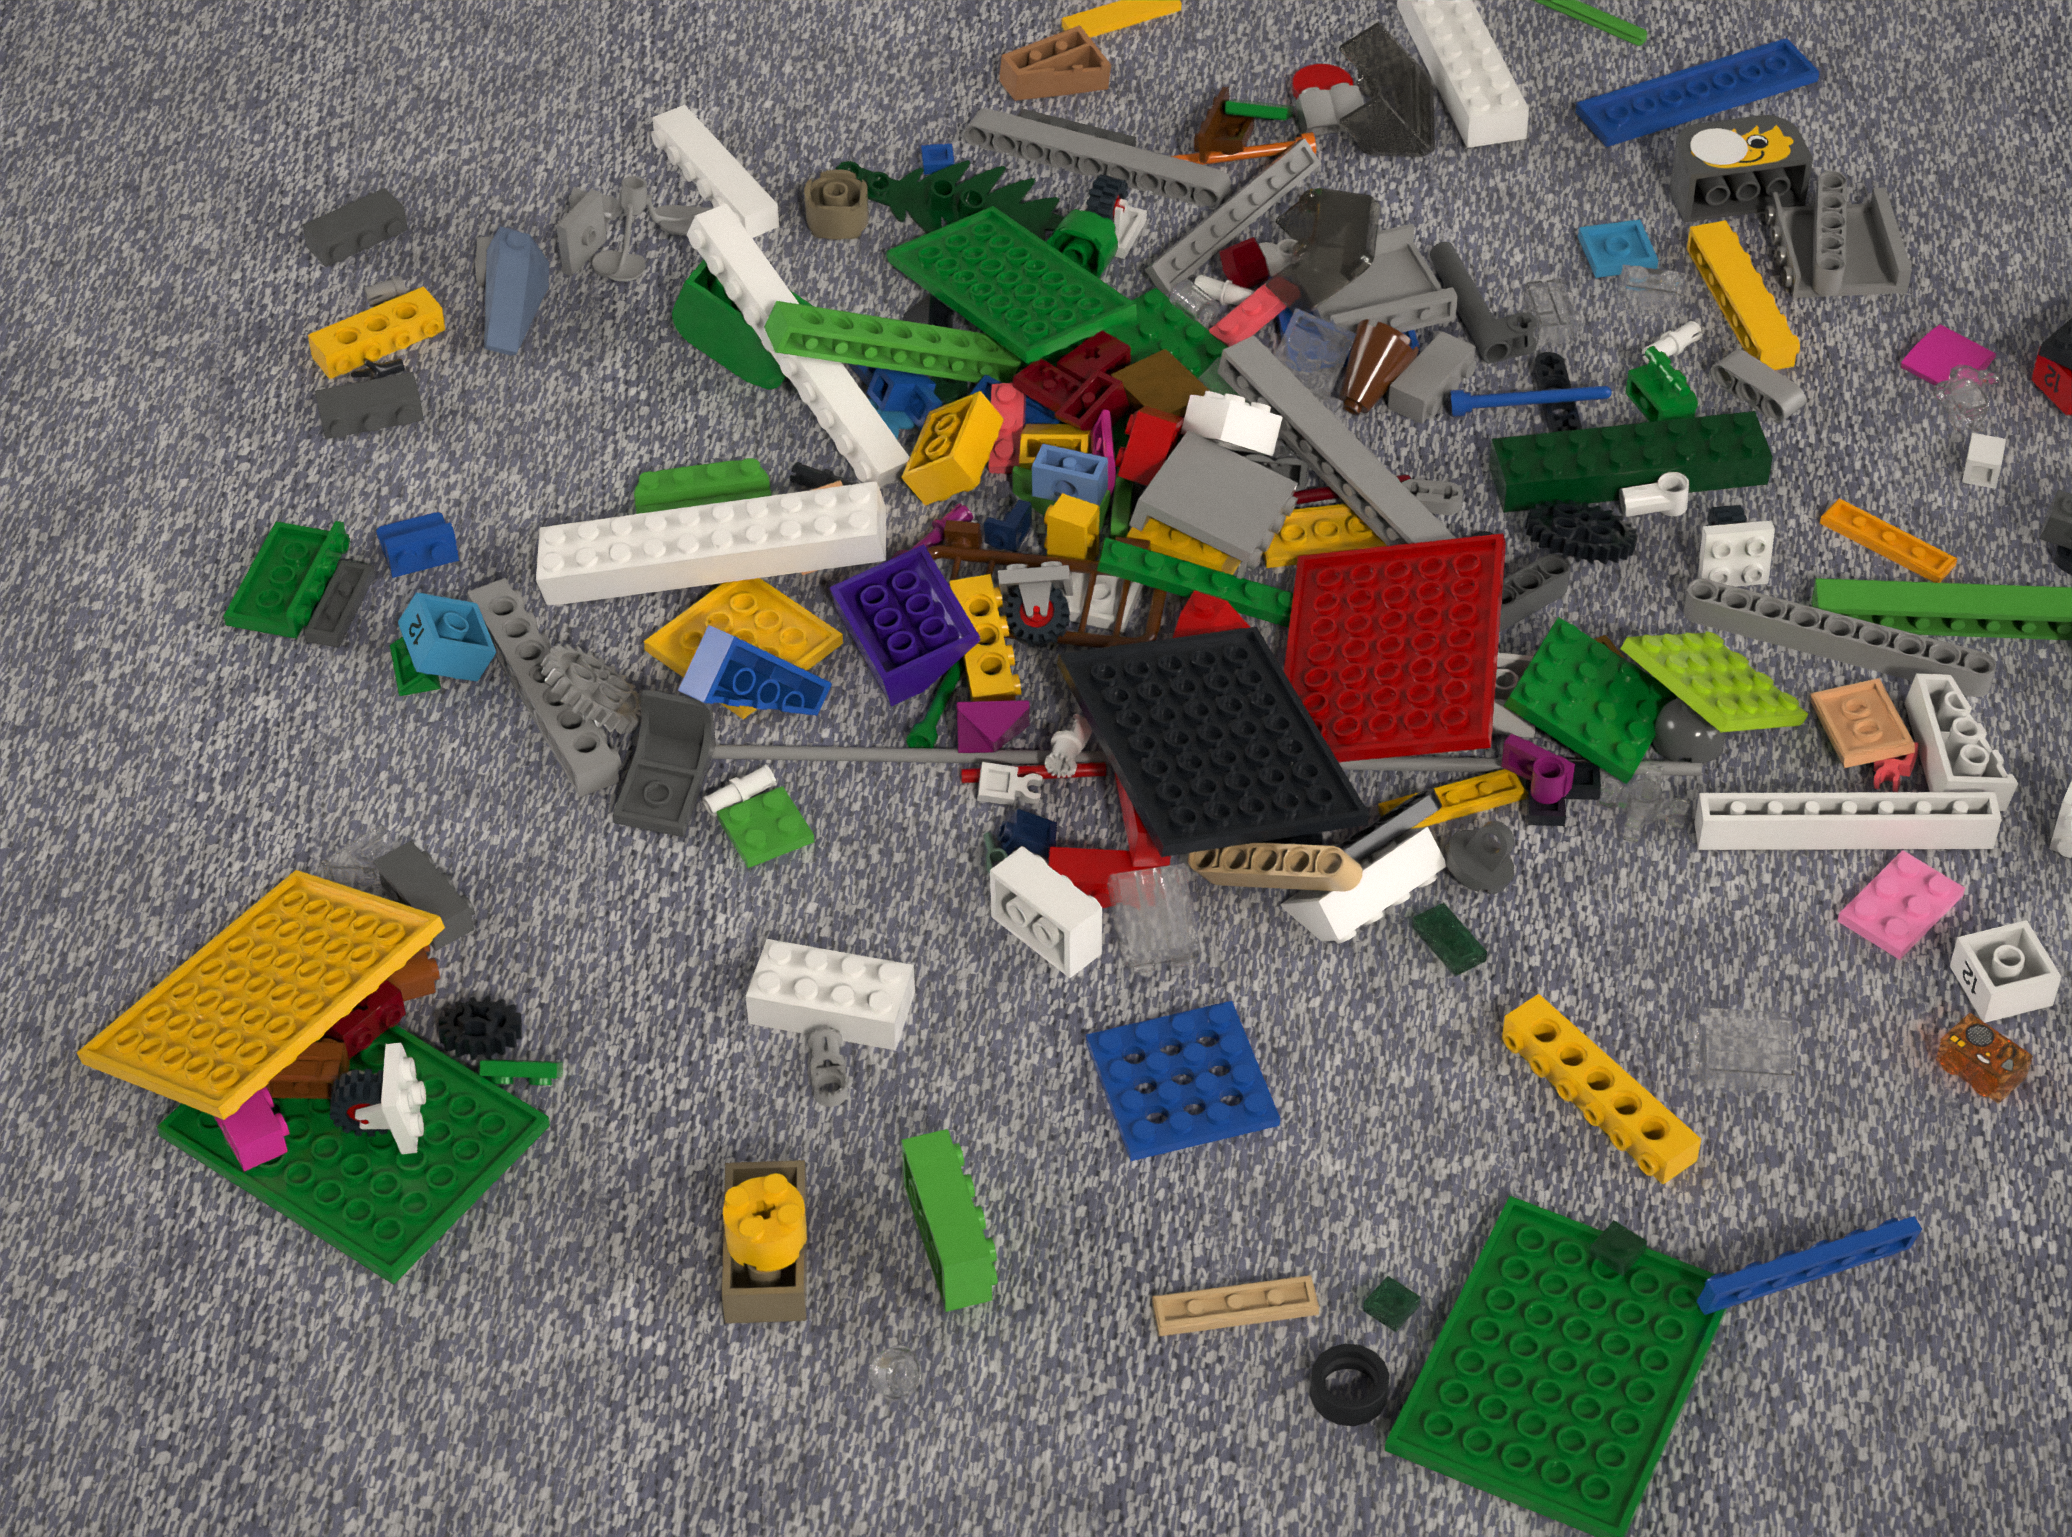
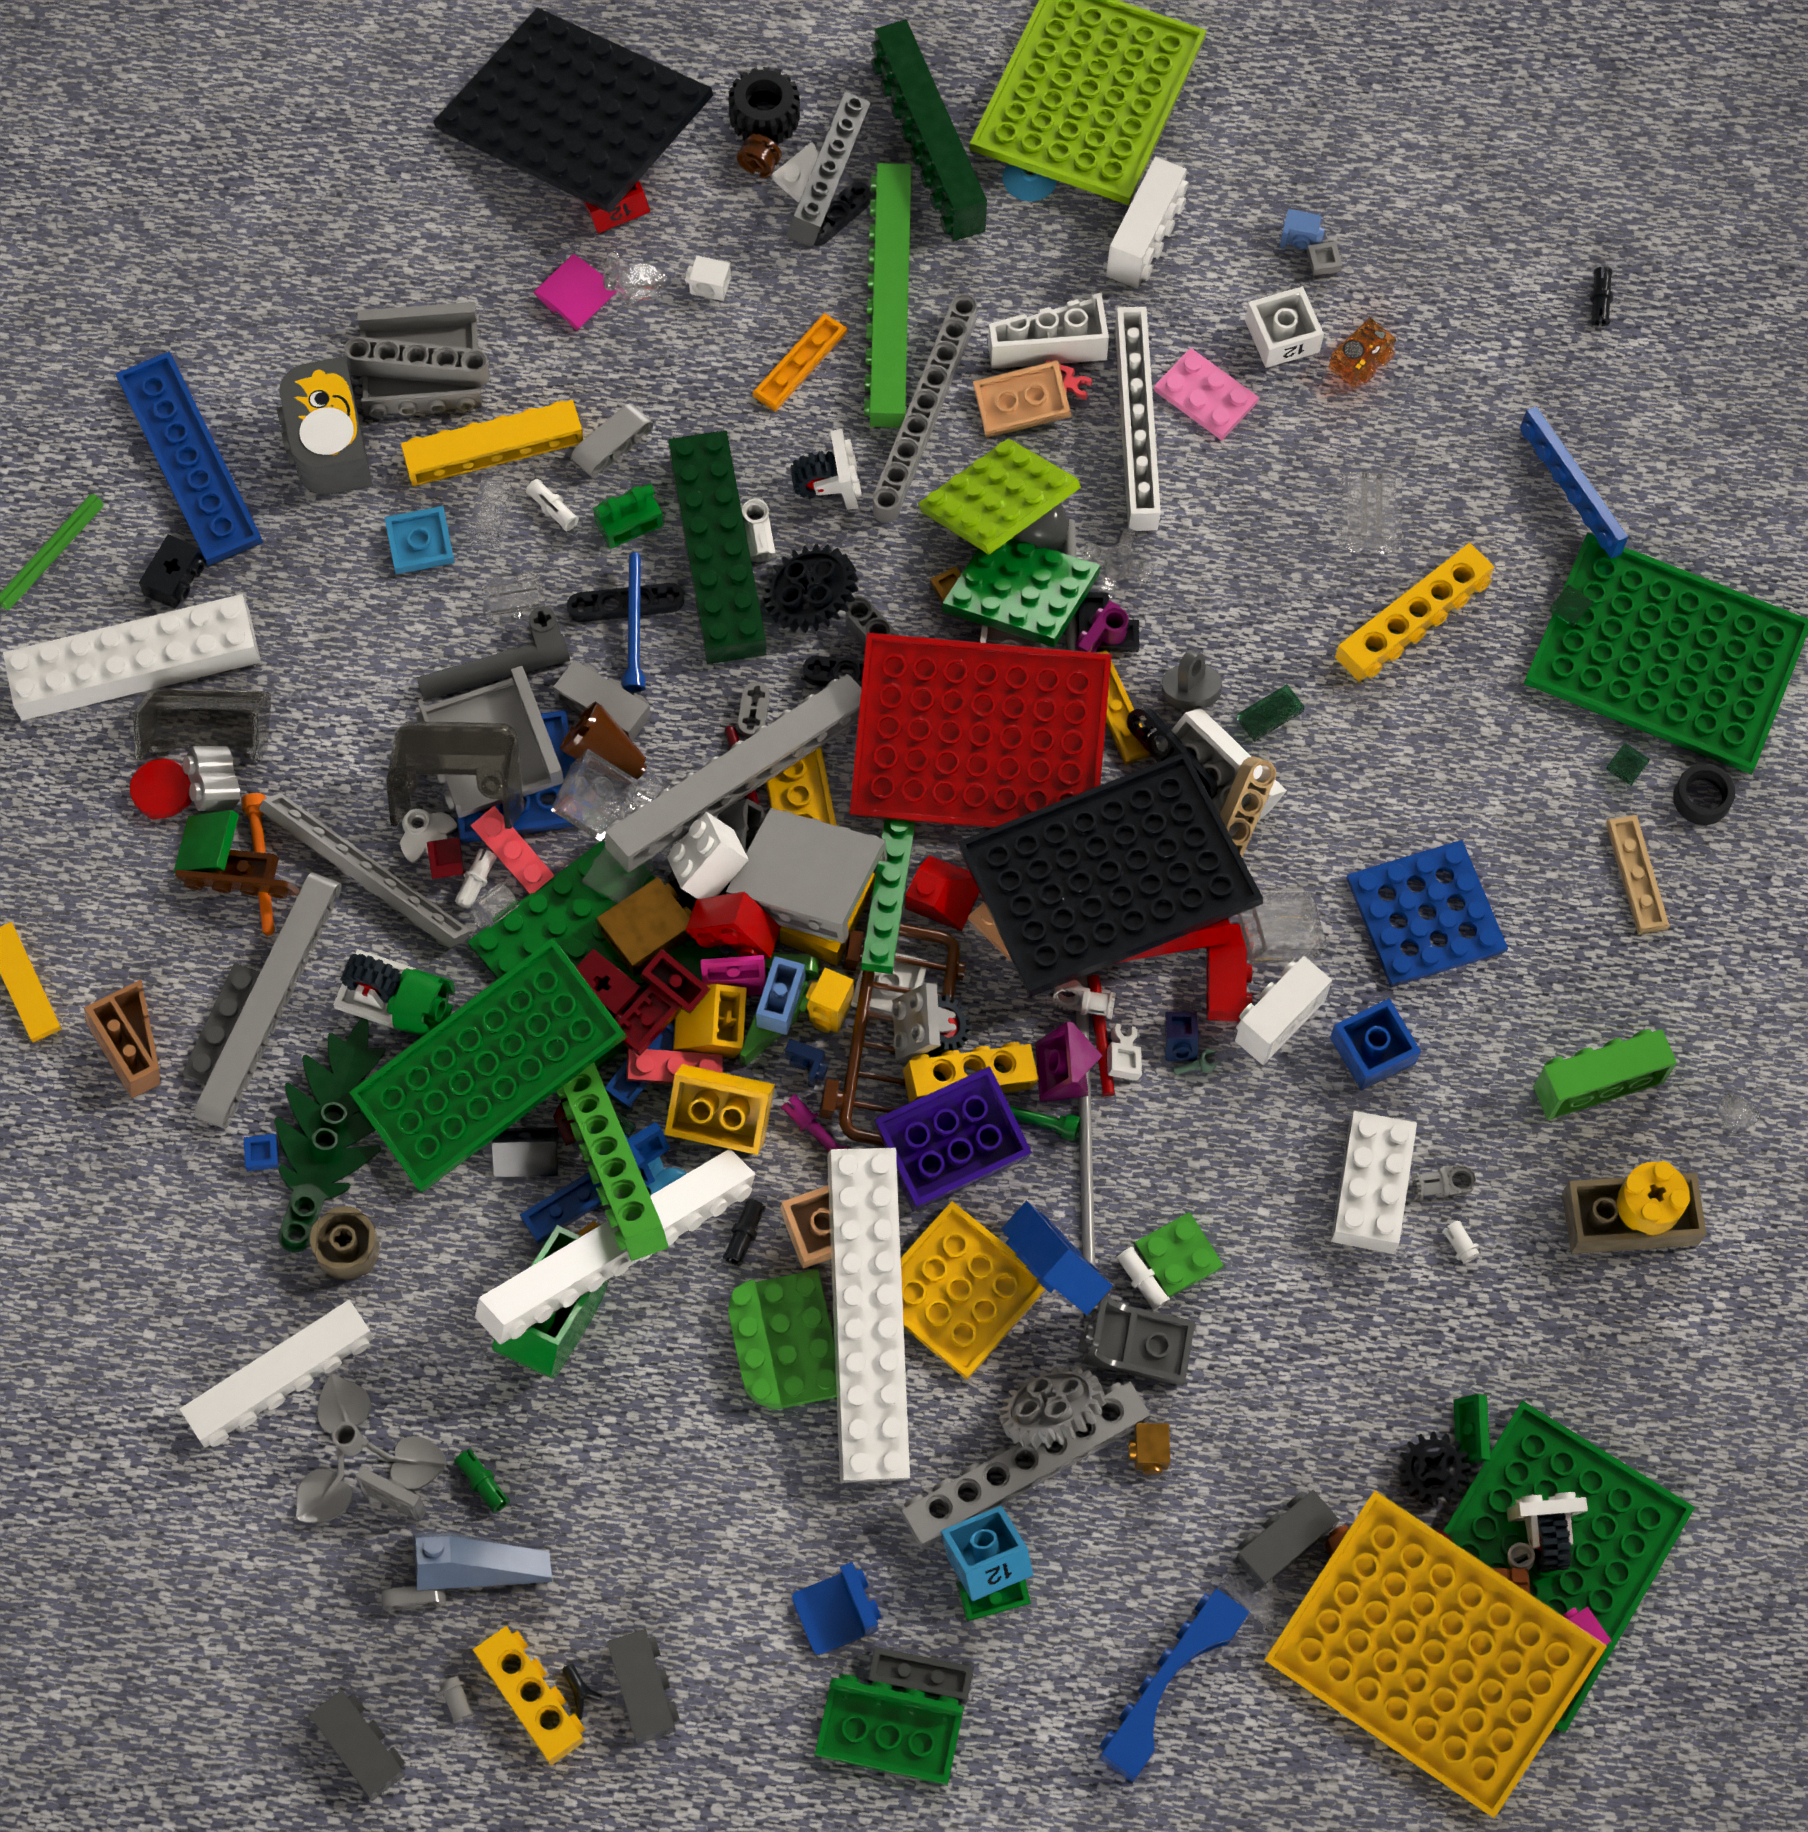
camera: 95 degrees left, 20 degrees up
none -> black brick [139,534,205,609]
none -> green pin [454,1449,510,1513]
none -> blue arch [1099,1588,1250,1783]
none -> pearl gold brick [1128,1423,1170,1475]
none -> blue brick [1330,998,1421,1090]
none -> white pin [1442,1221,1480,1264]

